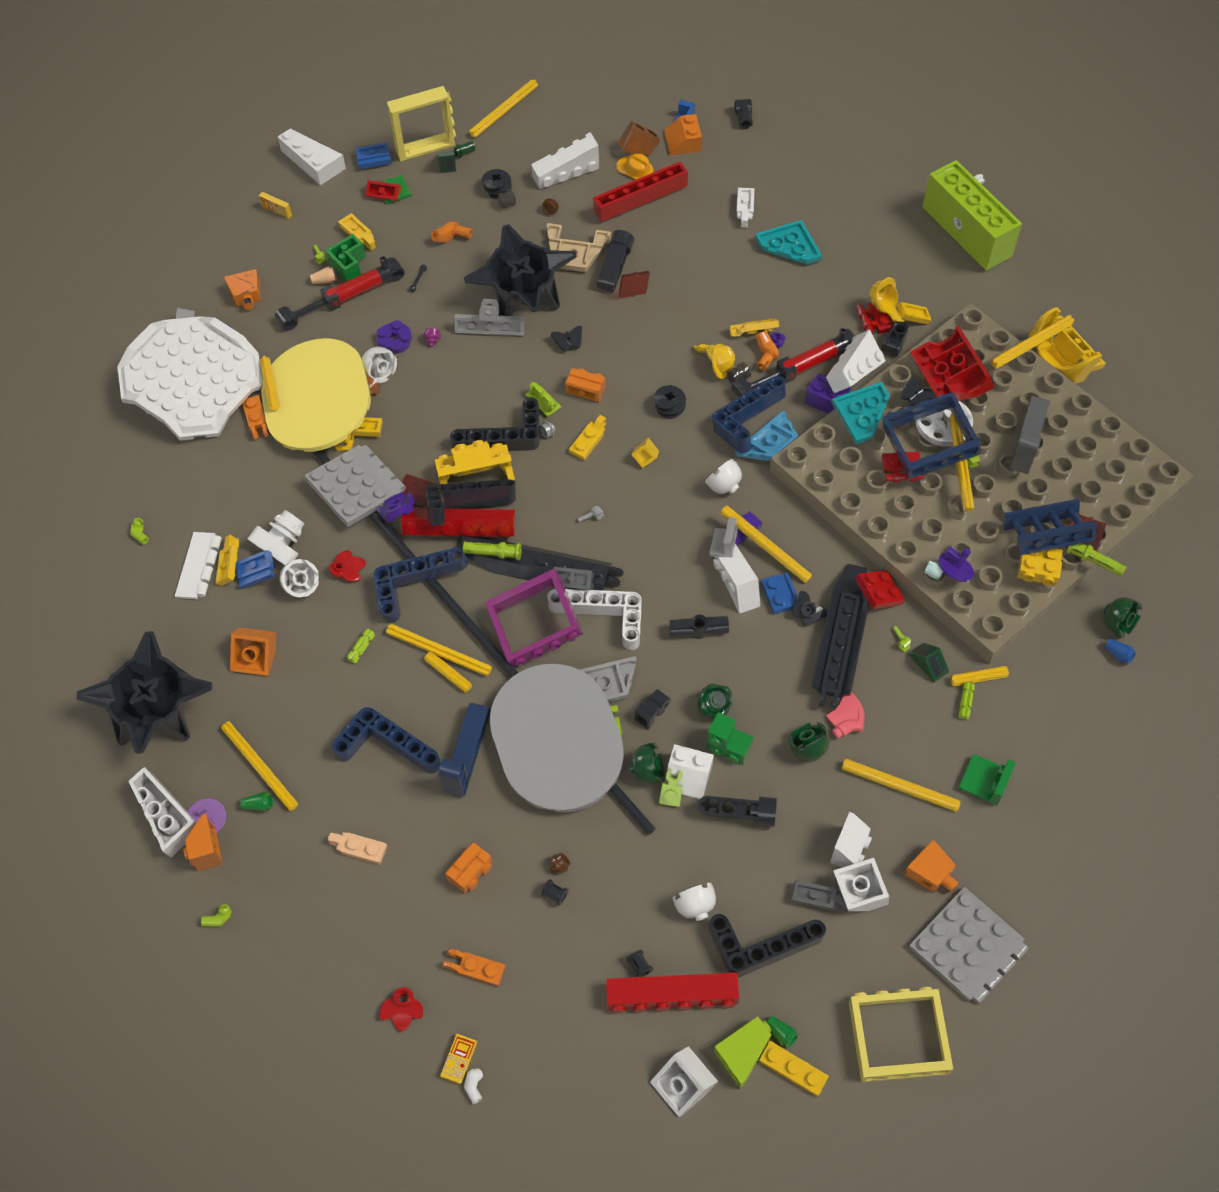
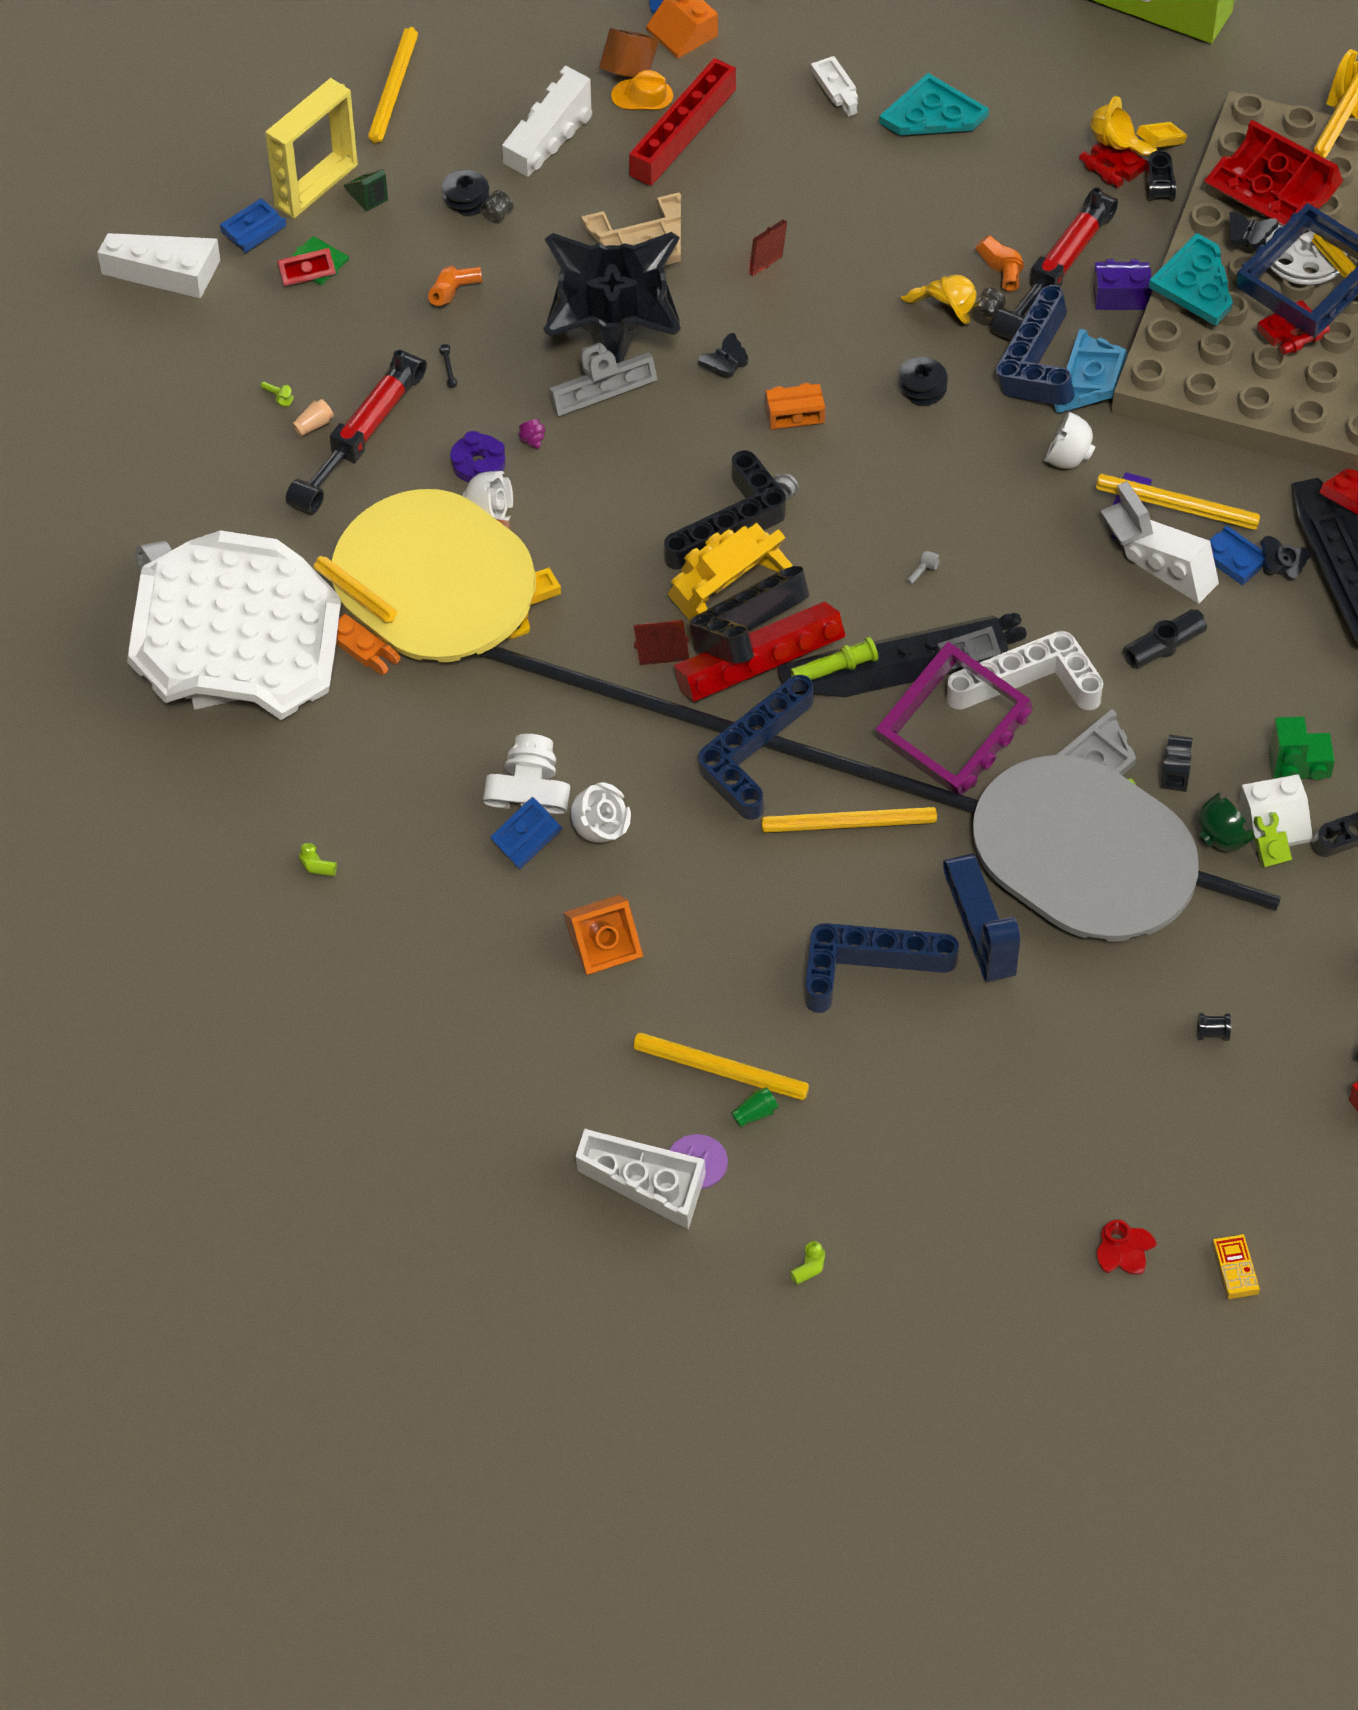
camera: 30 degrees left, 5 degrees down
black piece [76,631,213,754] -> none
white windscreen [175,532,222,600] -> none
orange slope [183,814,223,871] -> none
yellow hinge [215,535,239,586] -> none
orange torso [224,269,261,310] -> none
yellow tile [259,192,292,219] -> none
light grey hinge [304,445,406,527] -> none
green brick [325,234,366,282] -> none
light nougat hinge [328,832,387,865] -> none
red plate [329,551,366,582] -> none
yellow hinge [338,213,376,251] -> none
lime axle [347,628,375,664] -> none
dark purple plate [378,492,415,522] -> none
yellow axle [424,652,472,693] -> none
orange hinge [442,948,506,987] -> none
orange brick [445,842,493,894] -> none
dark green pin [454,141,475,157] -> none
white arm [464,1068,483,1104] -> none
lime hinge [525,382,561,417] -> none
reddish brown plate [542,198,559,215] -> none
reddish brown plate [549,852,571,873] -> none
yellow hinge [569,415,606,460] -> none
black beam [597,230,635,291] -> none
yellow panel [632,437,659,468] -> none
dark green hair [697,683,732,719] -> none
yellow hinge [729,318,779,336] -> none
dark purple plate [770,332,786,348] -> none
white wedge [826,330,885,393] -> none

